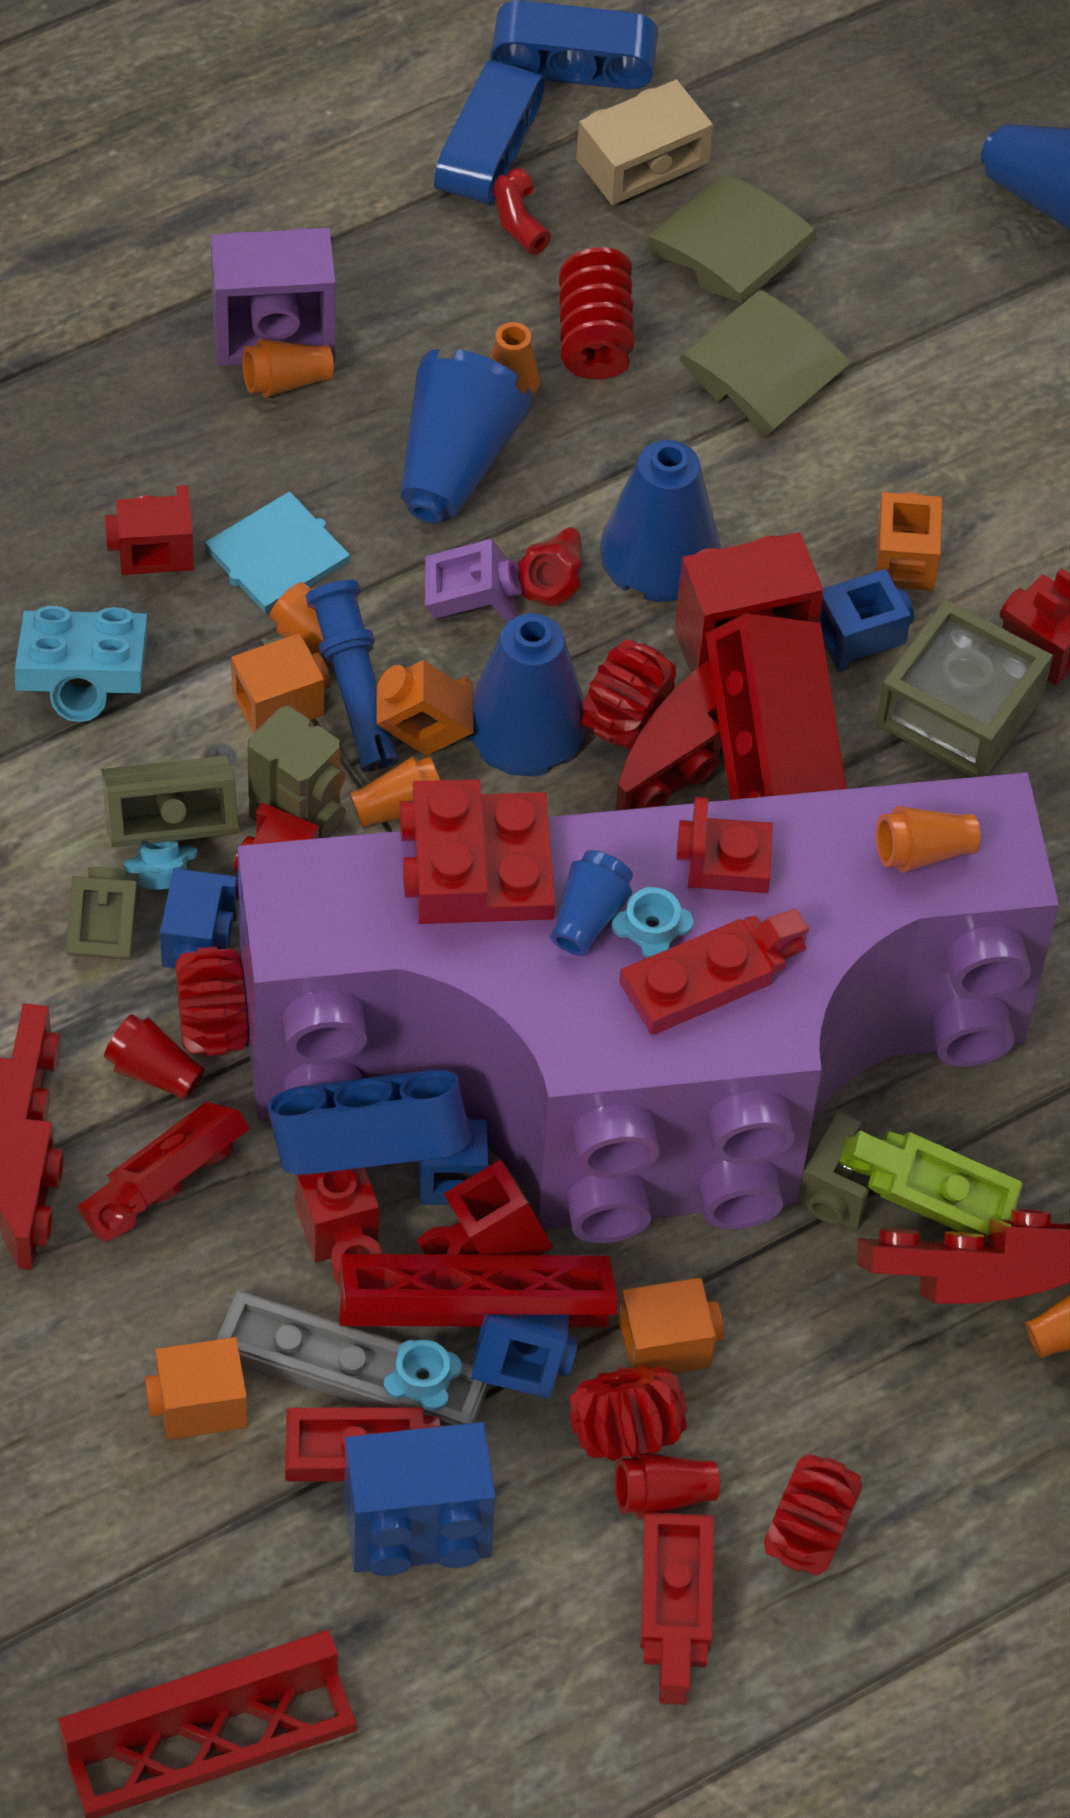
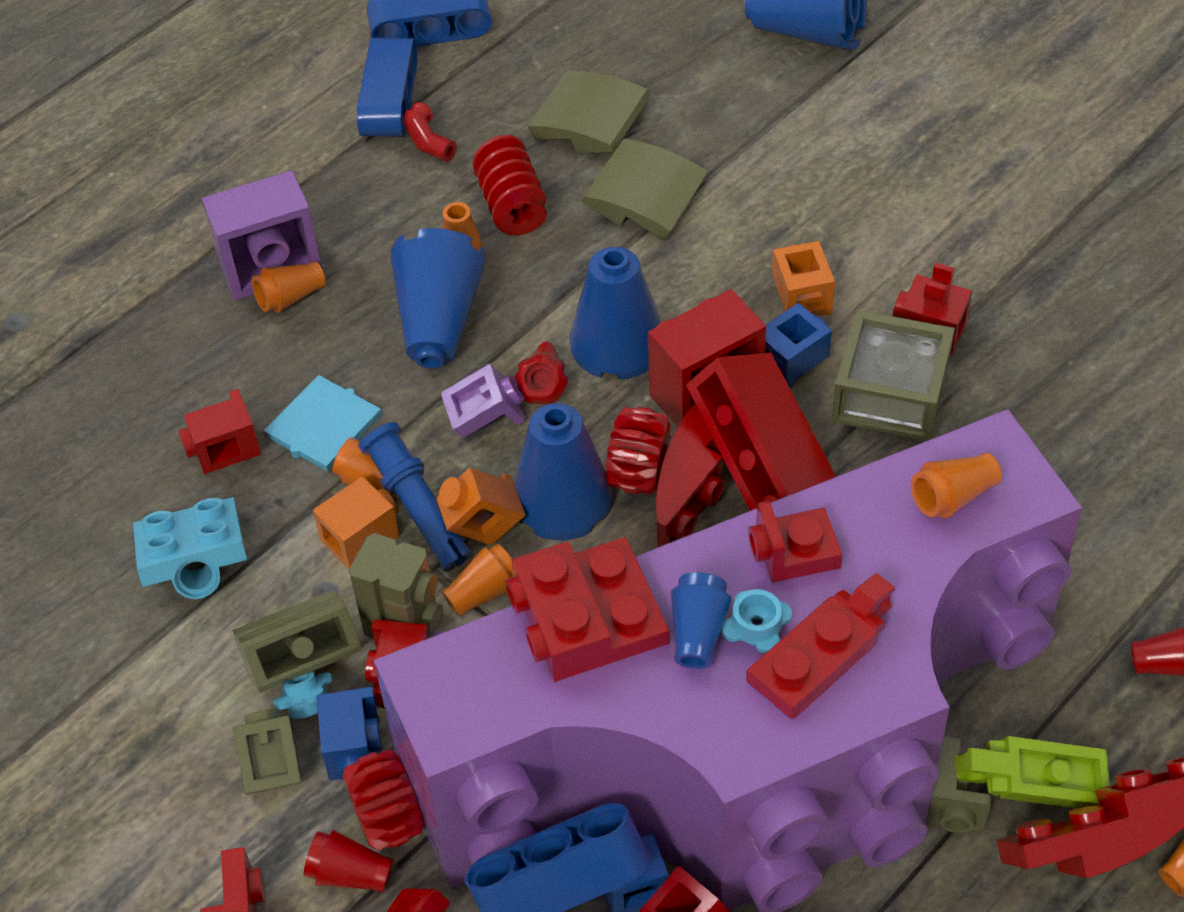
camera: 10 degrees left, 5 degrees down
tan brick [576,79,713,205] -> none

